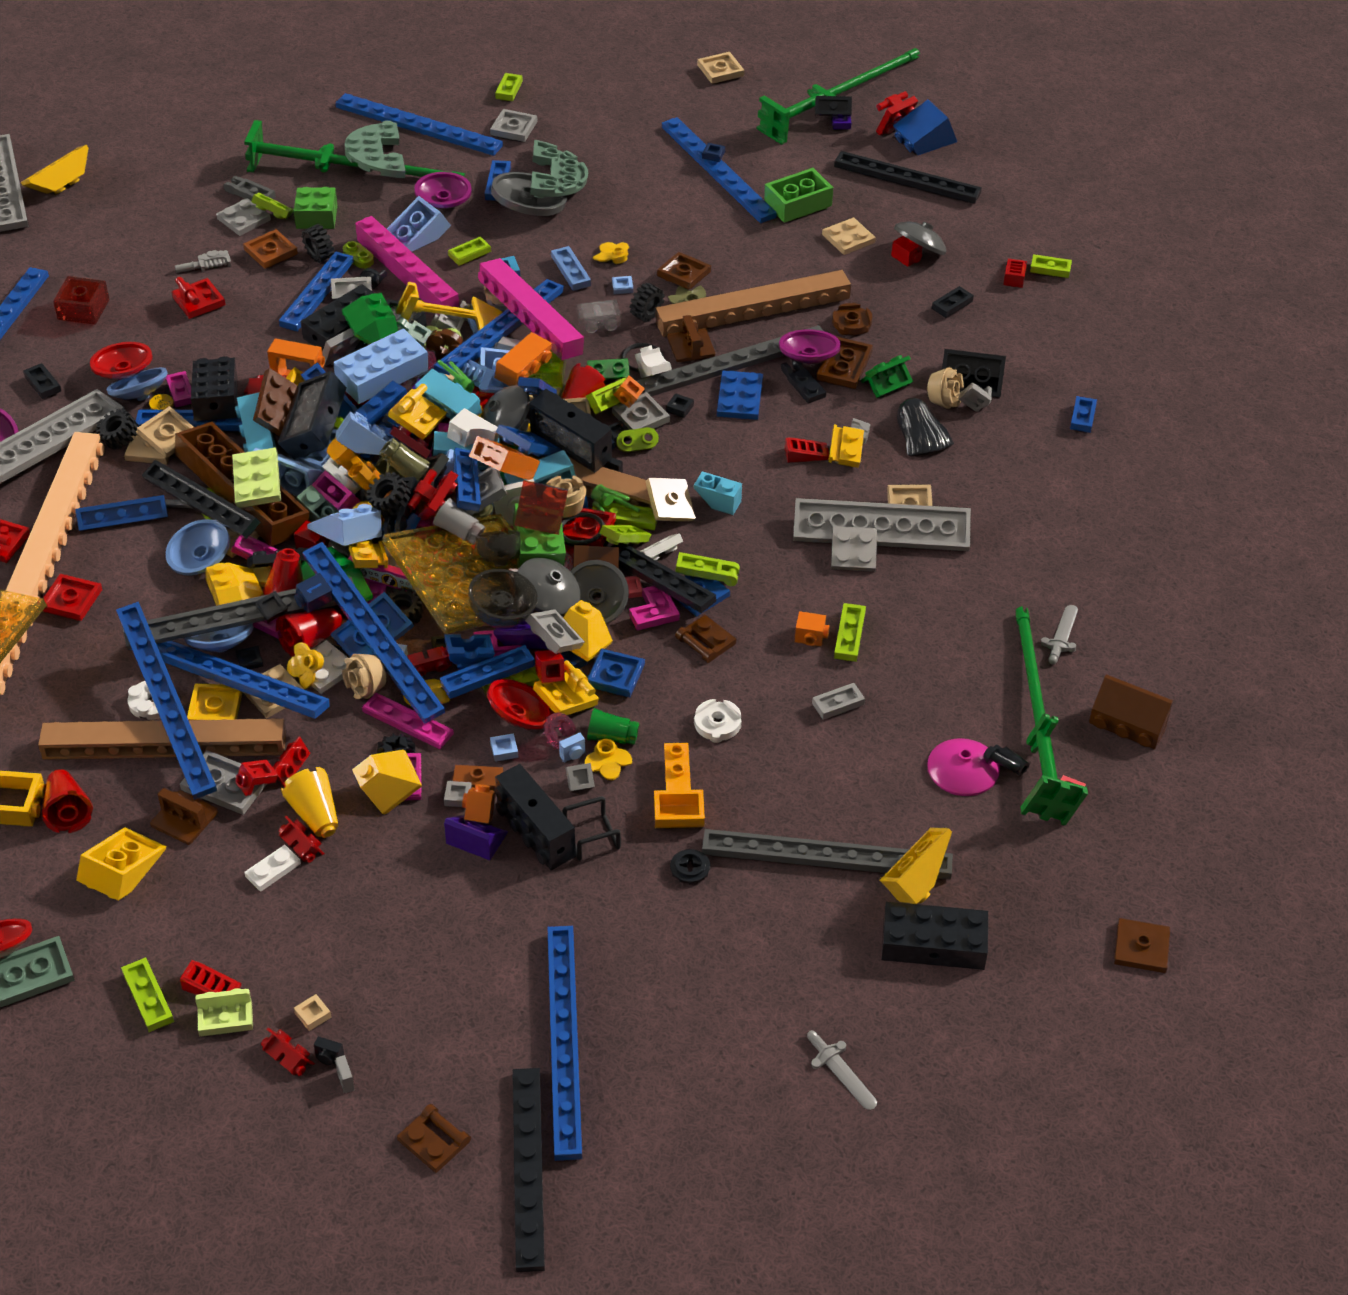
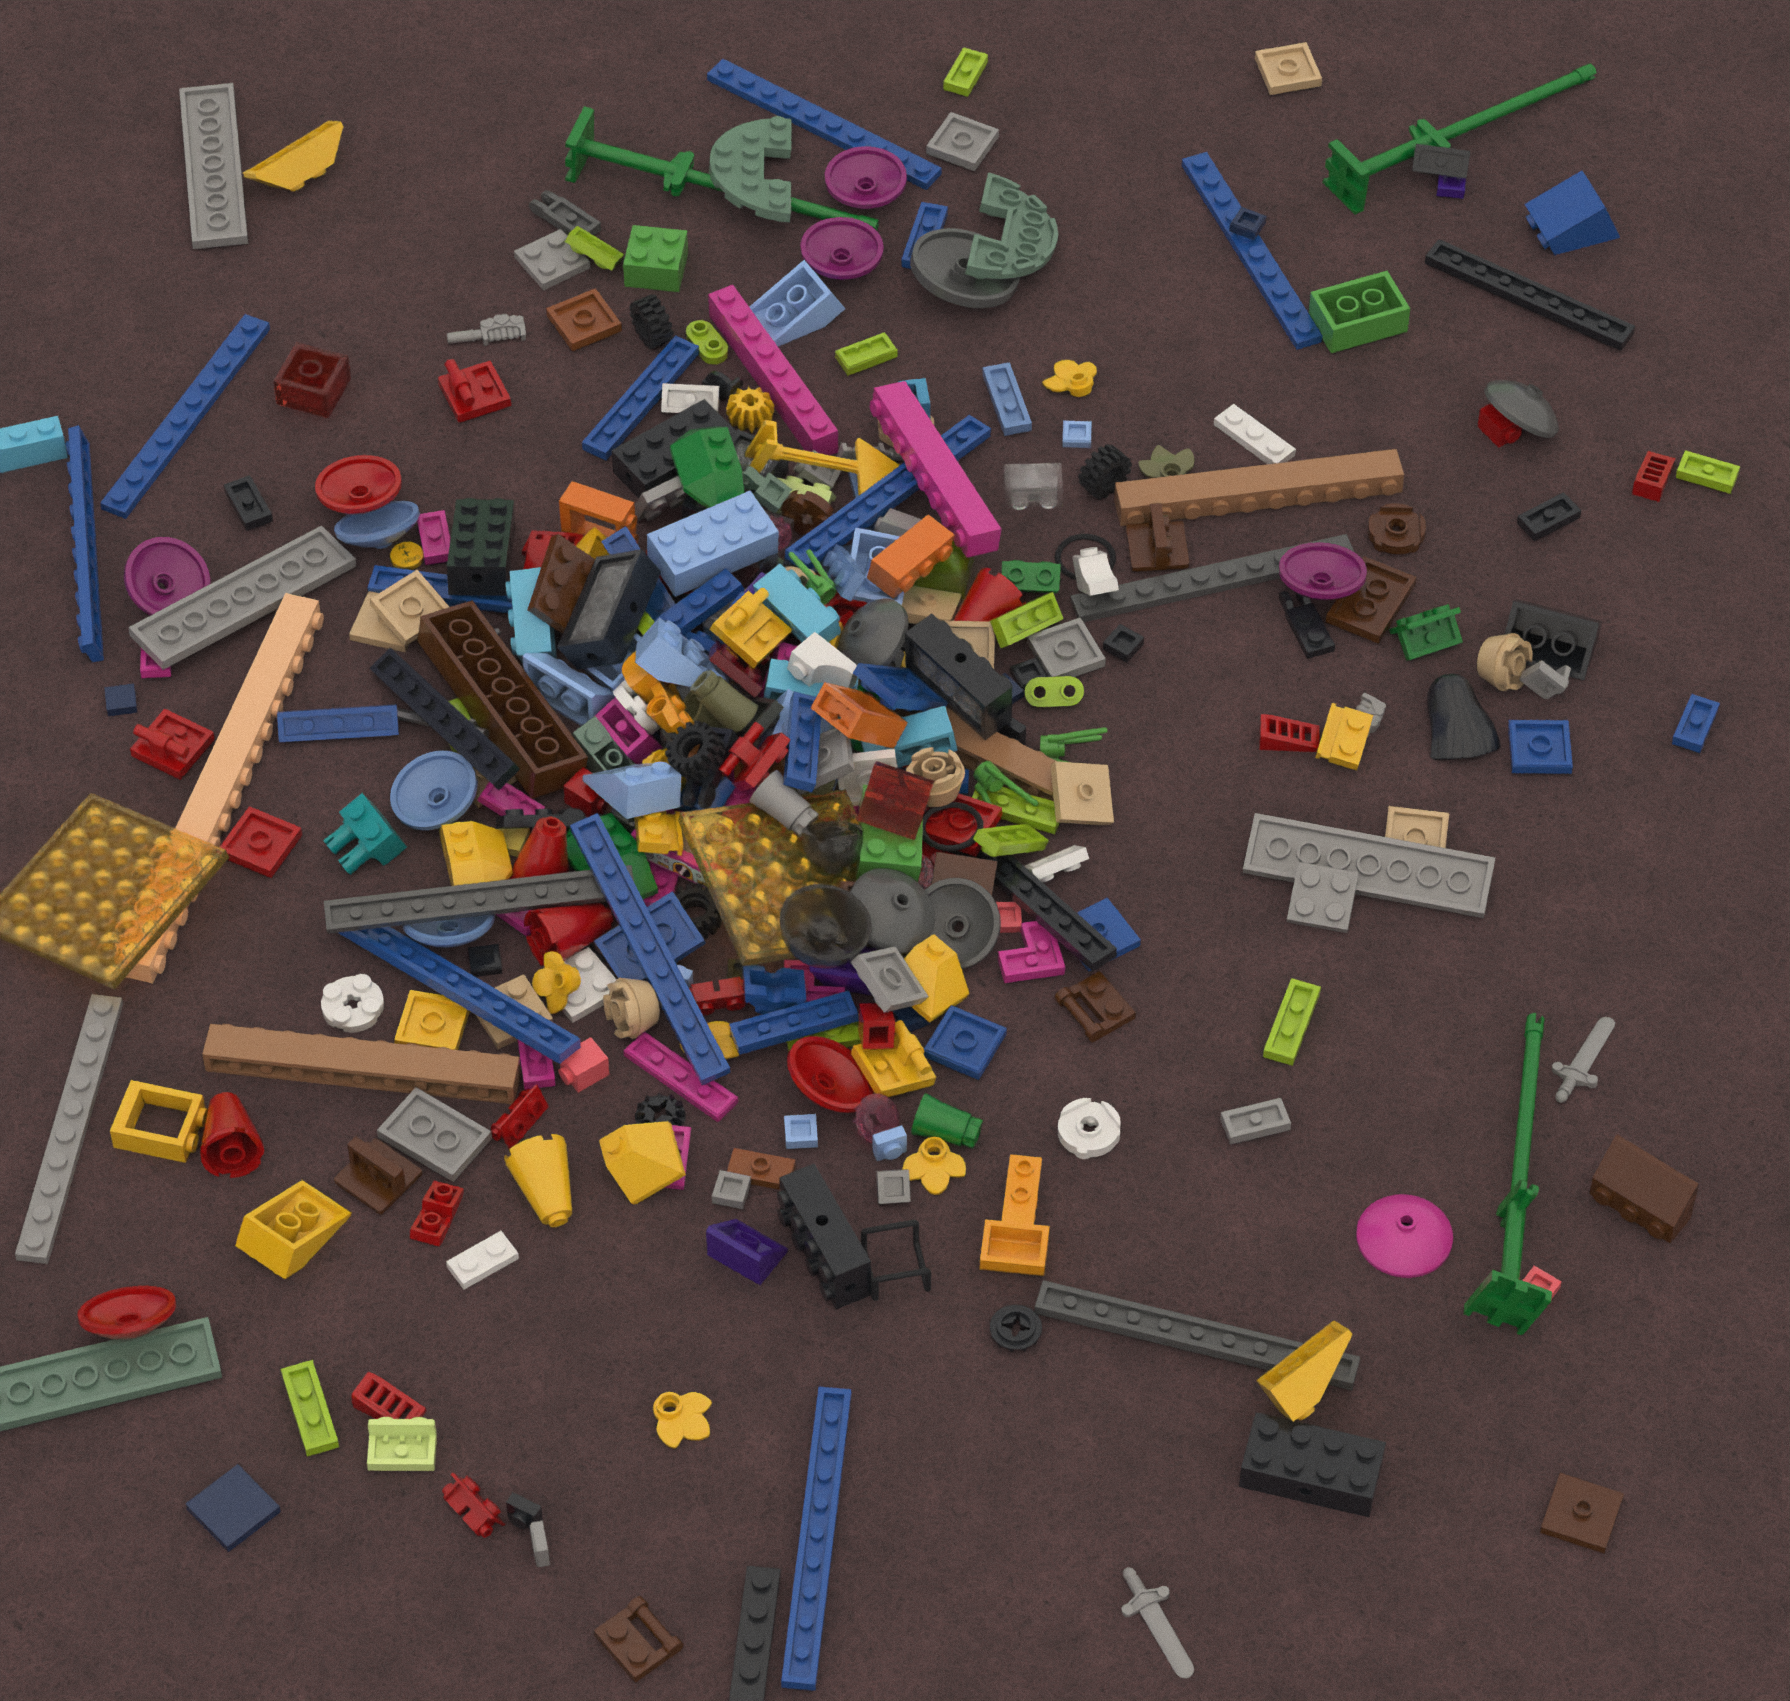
camera: 10 degrees right, 5 degrees up
black tyre [96,409,138,449] -> none
blue plate [116,602,217,800] -> none
yellowish green plate [232,447,281,508] -> none
red bracket [235,760,278,796] -> none
black tile [255,591,288,623] -> none
red hinge [279,816,325,863] -> none
dark blue brick [294,573,332,613] -> none
tan plate [294,994,331,1031] -> none
orange brick [462,784,496,823] -> none
blue plate [518,377,557,398] -> none
orange bracket [613,376,645,408] -> none
reddish brown plate [657,252,711,290] -> none
lime plate [675,552,740,586] -> none
medium azure slope [694,471,742,515] -> none
blue plate [717,370,763,420] -> none
orange brick [795,611,830,646] -> none
tan plate [822,217,876,255] -> none
red plate [876,91,918,136] -> none
black plant [983,744,1030,776] -> none
none -> dark blue tile [186,1464,281,1552]
none -> teal brick [323,793,407,875]
none -> red slope [410,1180,464,1247]
none -> dark pink plate [517,1039,556,1090]
none -> coral brick [558,1037,610,1093]
none -> yellow plate [653,1392,712,1448]
none -> yellow gear [726,385,774,433]
none -> magenta dish [825,146,907,209]
none -> bright green plant [1040,727,1108,762]
none -> white plate [1214,404,1296,464]
none -> blue plate [1508,720,1573,774]

